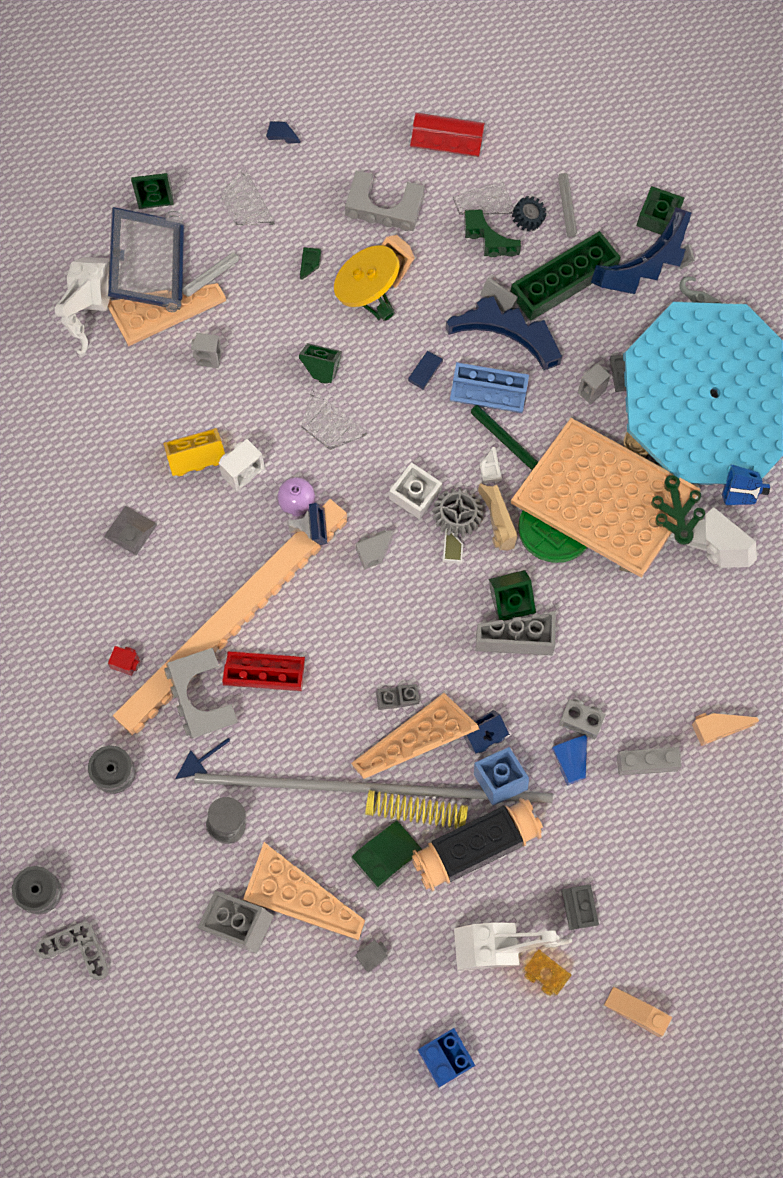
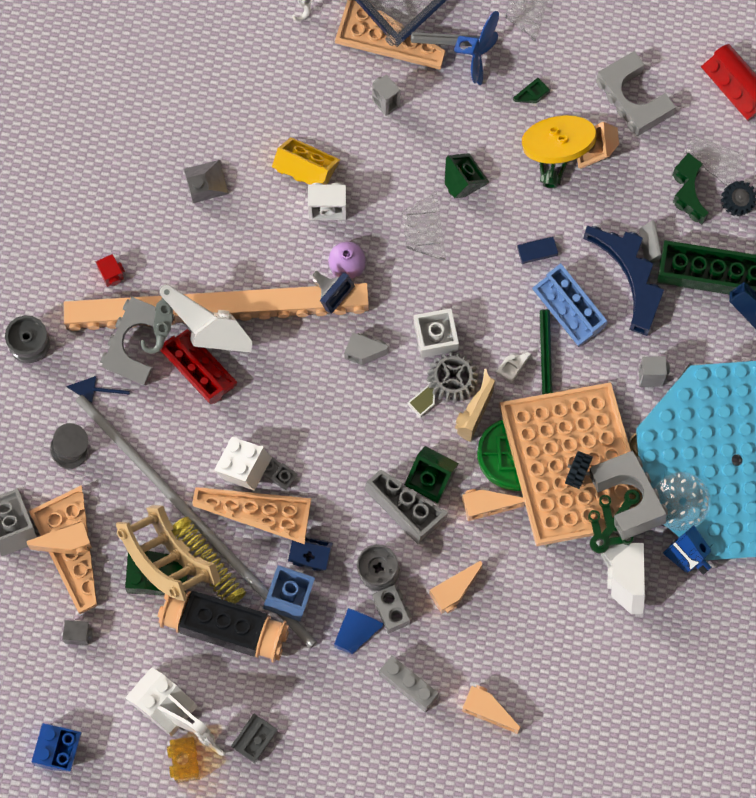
camera: 45 degrees right, 0 degrees up
none -> light nougat slope [26,522,92,555]
none -> tan fence [115,505,221,601]
none -> white slope [141,284,252,354]
none -> white brick [215,437,272,491]
none -> flat silver wheel [356,544,400,591]
none -> light nougat slope [429,561,483,614]
none -> blue piece [454,11,499,85]
none -> light nougat slope [462,489,525,521]
none -> black wheel [565,451,593,489]
none -> light grey arch [590,451,668,540]
none -> clear dish [655,472,711,531]

